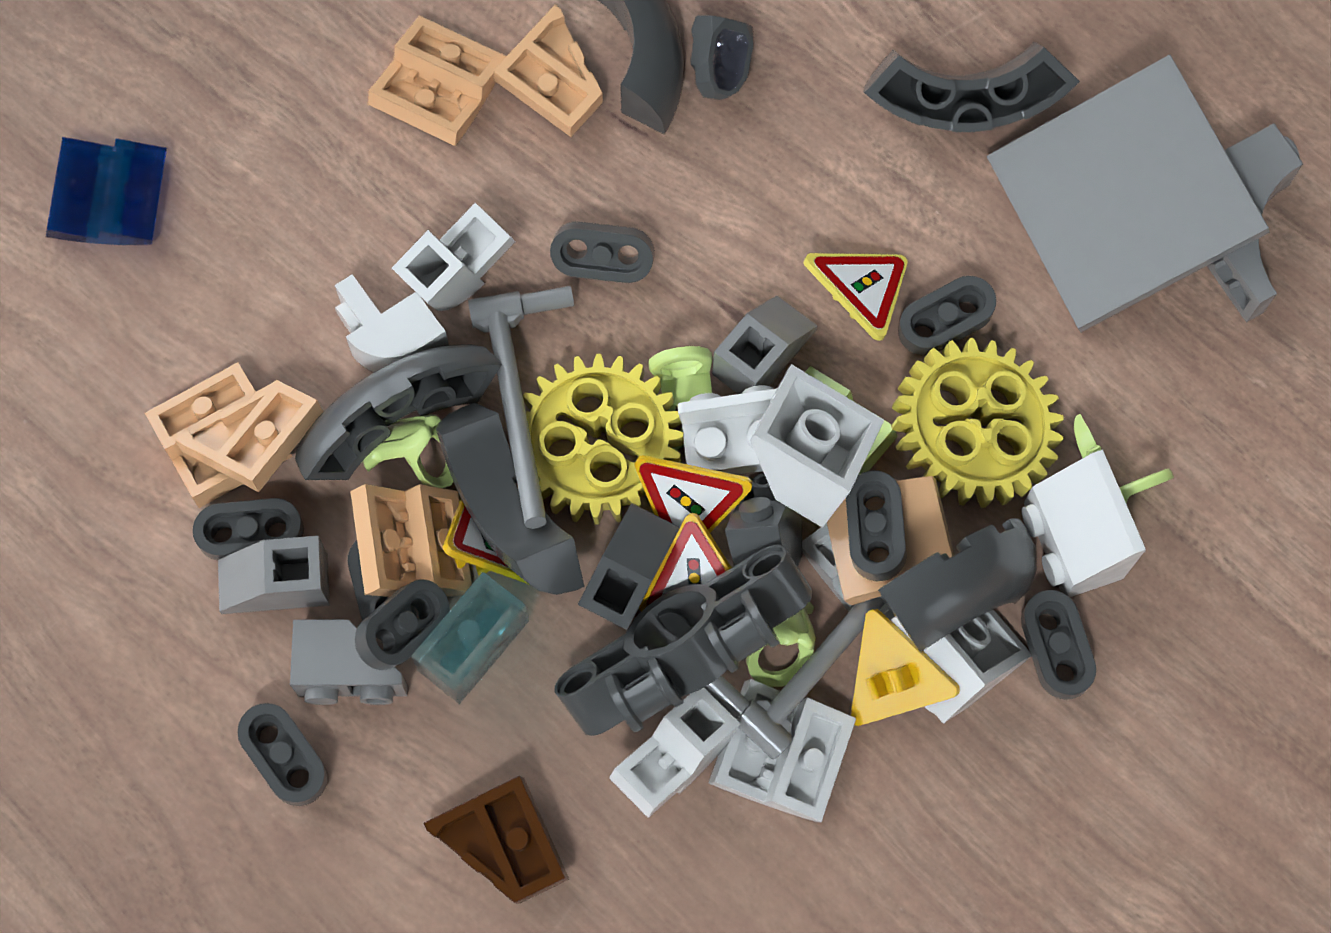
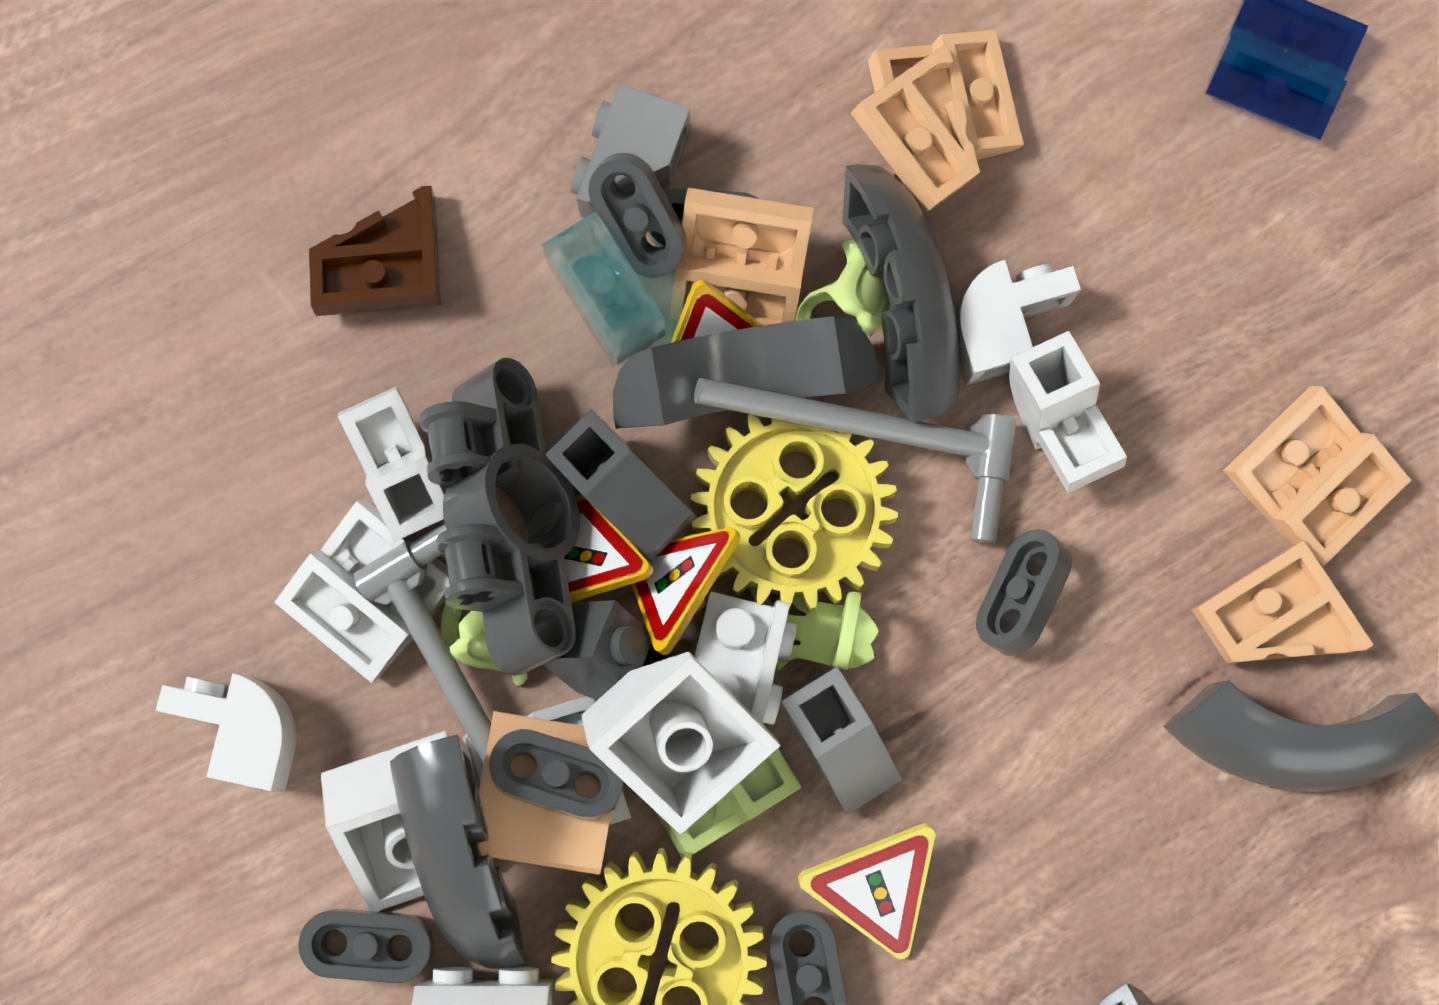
camera: 110 degrees right, 10 degrees up
dark grey plate [192,498,304,561] -> none
light grey slope [218,536,330,614] -> none
dark grey plate [237,703,327,806] -> none
dark grey rock [690,15,754,100] -> none
yellow piece [851,609,960,726] -> none
none -> white brick [156,673,297,791]

